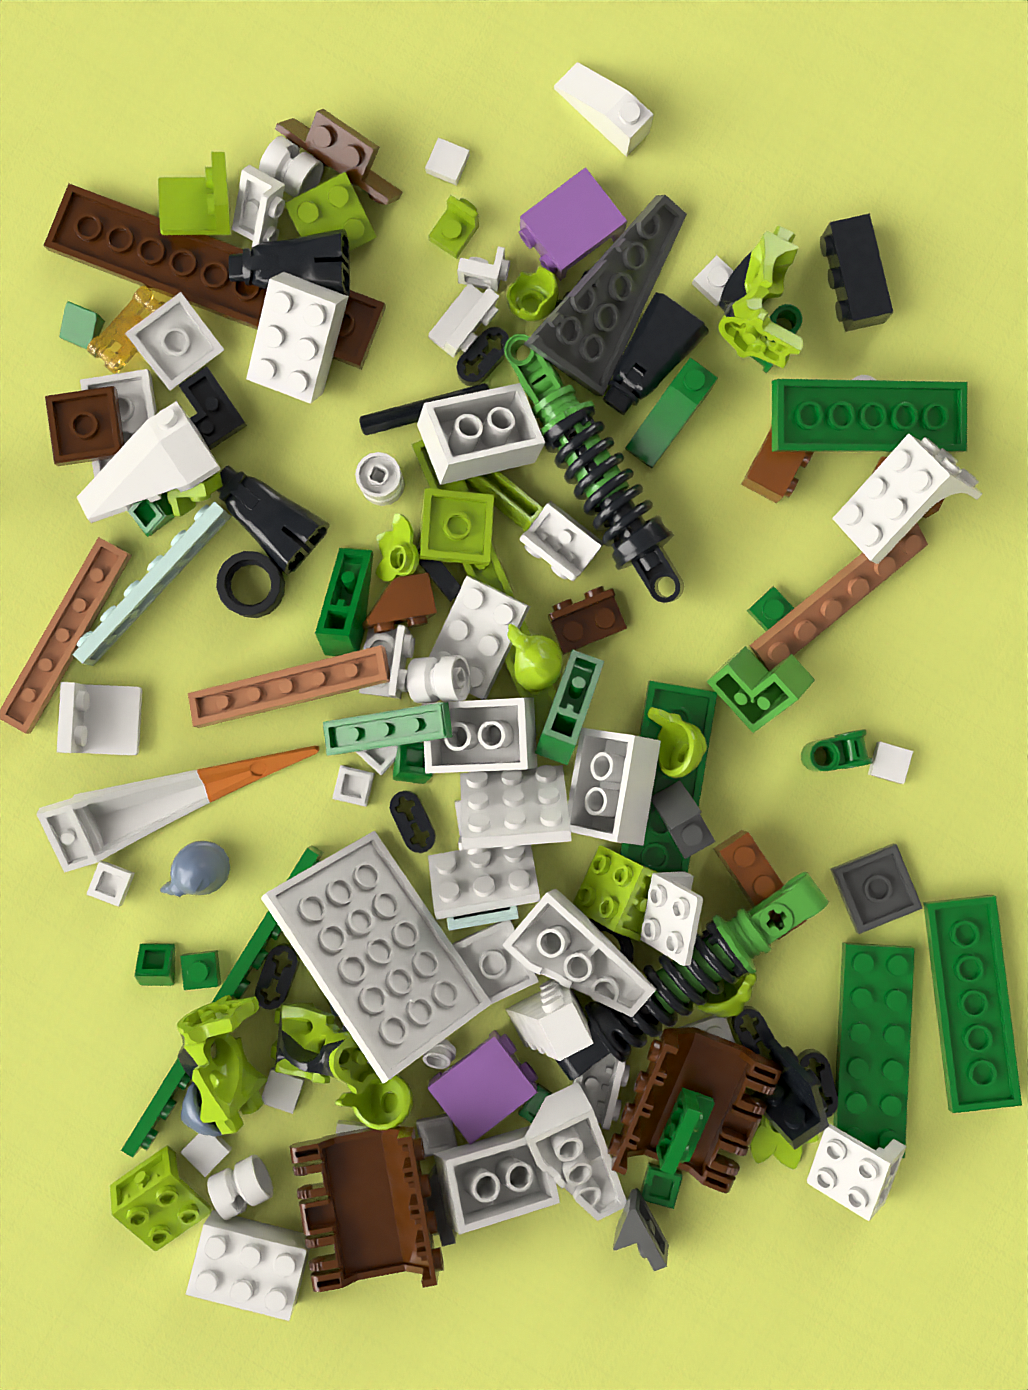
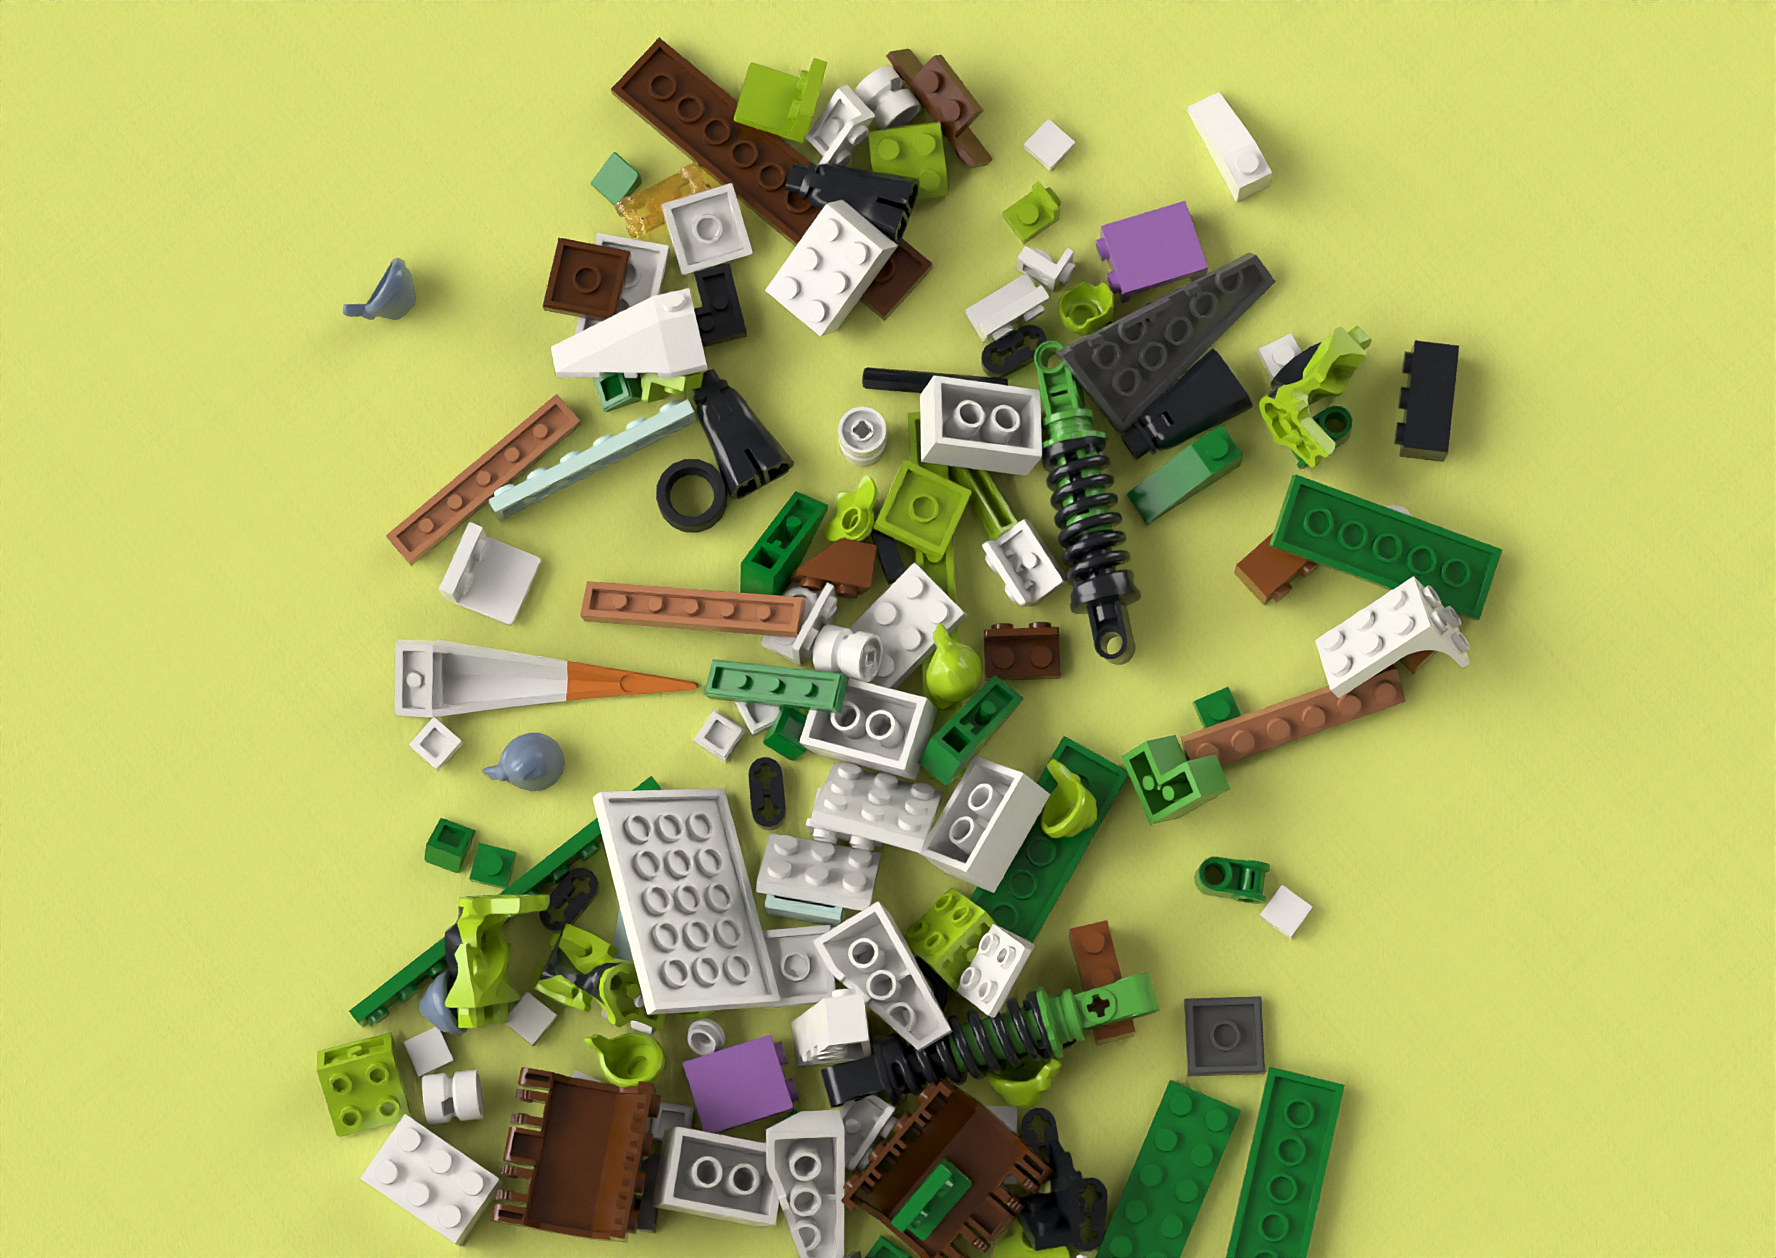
camera: 25 degrees right, 10 degrees down
dark grey slope [651,780,715,859] -> none

